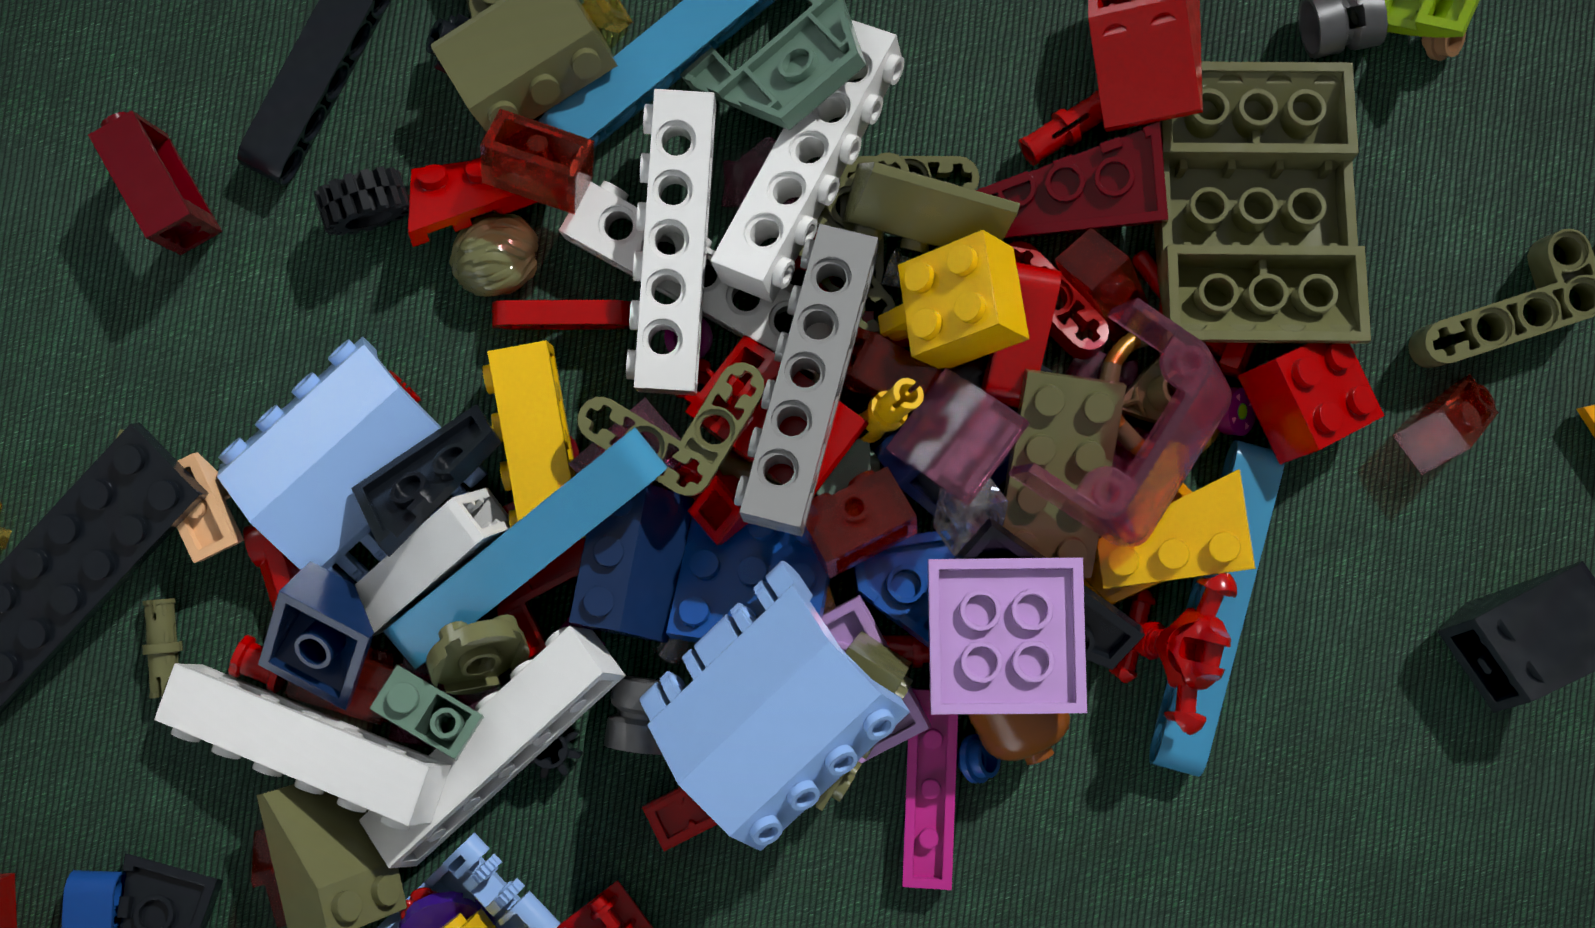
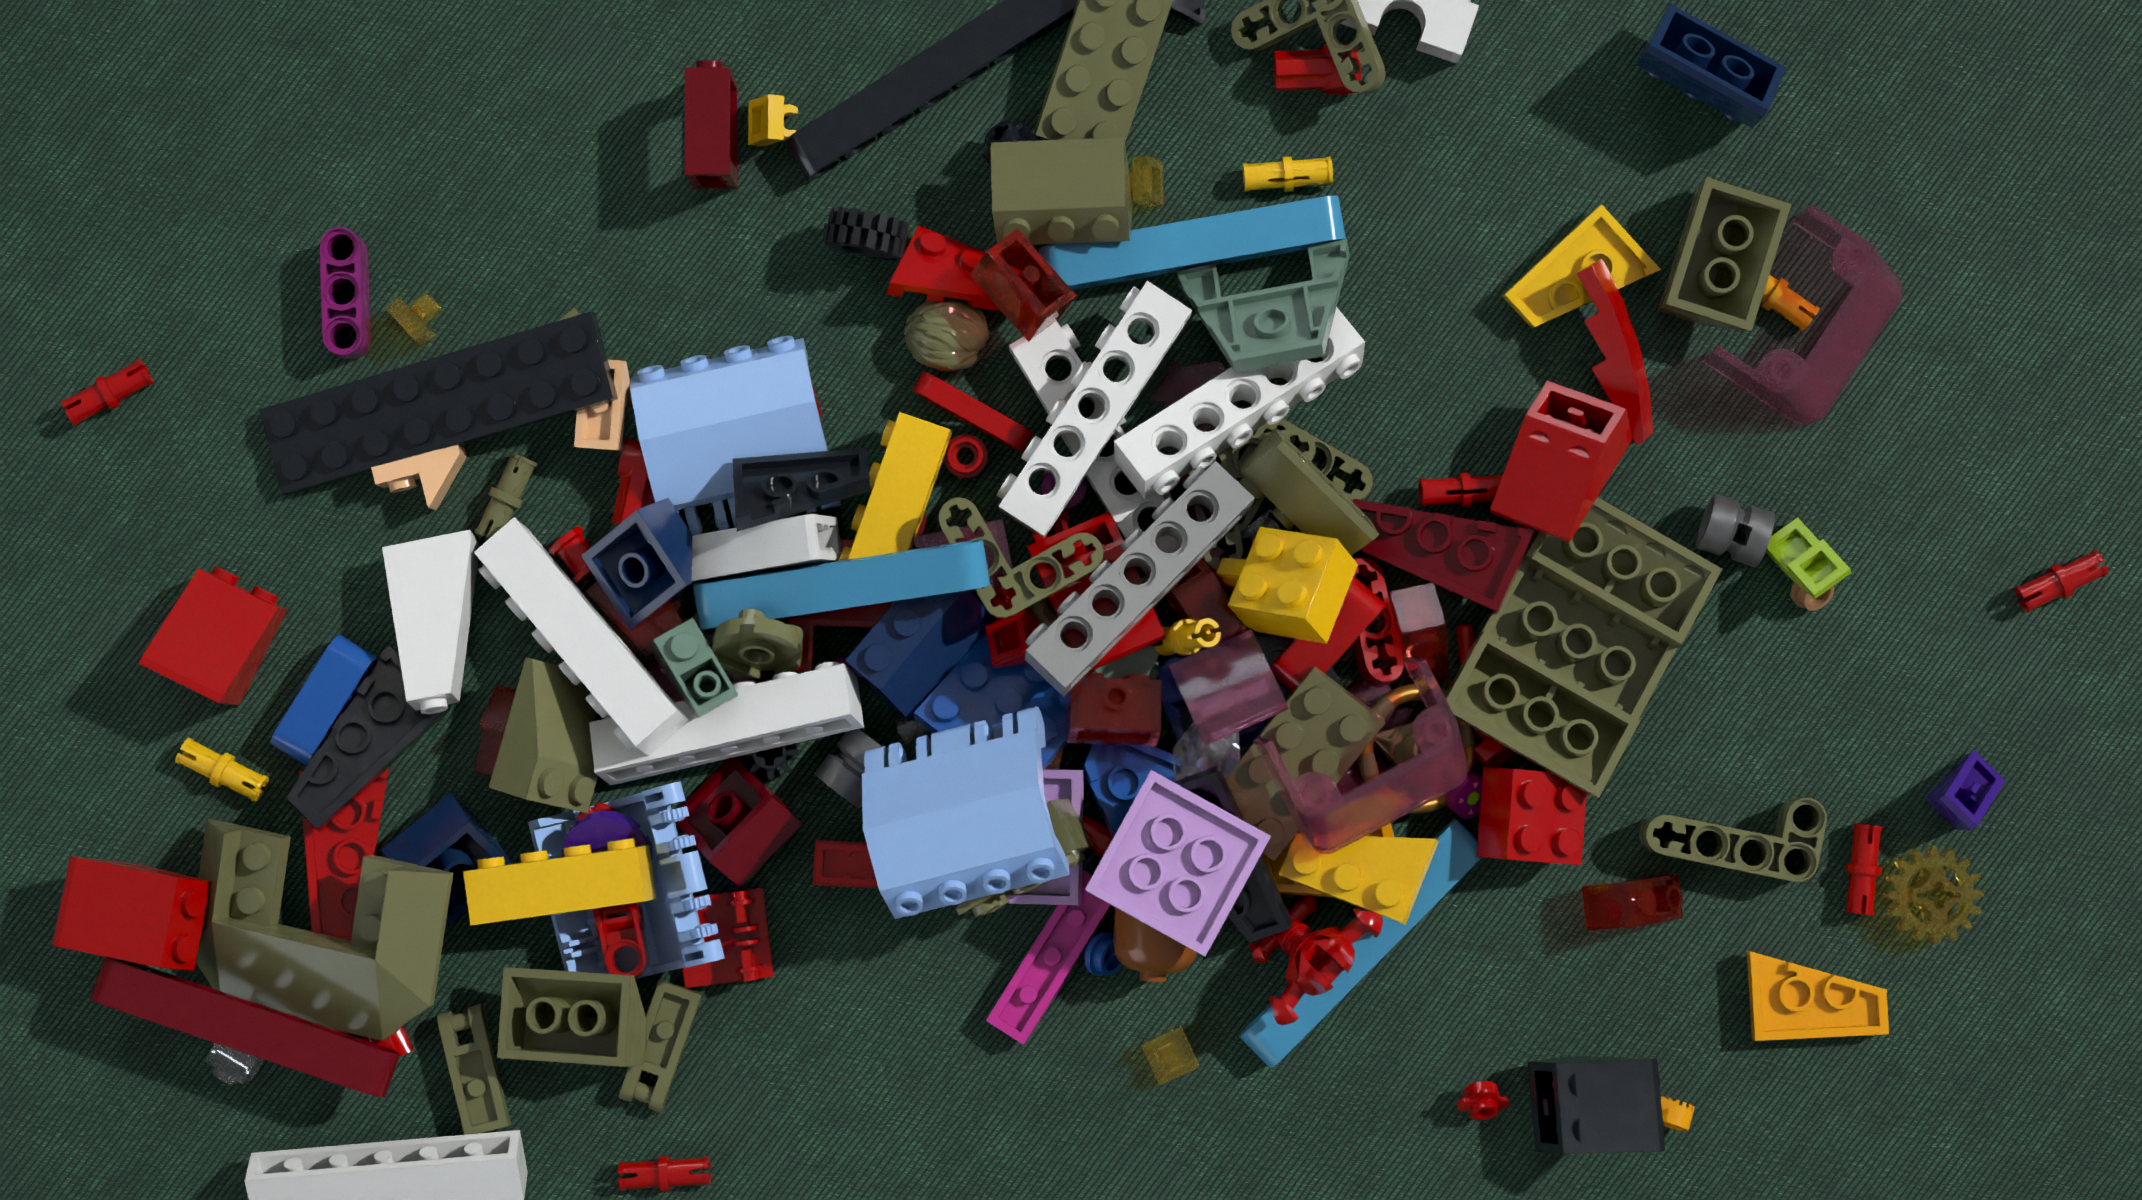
camera: 30 degrees right, 0 degrees up
none -> light nougat slope [371,444,467,510]
none -> white slope [382,530,479,714]
none -> dark red slope [676,757,803,888]
none -> yellow tile [748,94,798,146]
none -> red plate [944,434,988,479]
none -> clear yellow tile [1141,1025,1200,1086]
none -> red plate [1457,1081,1509,1120]

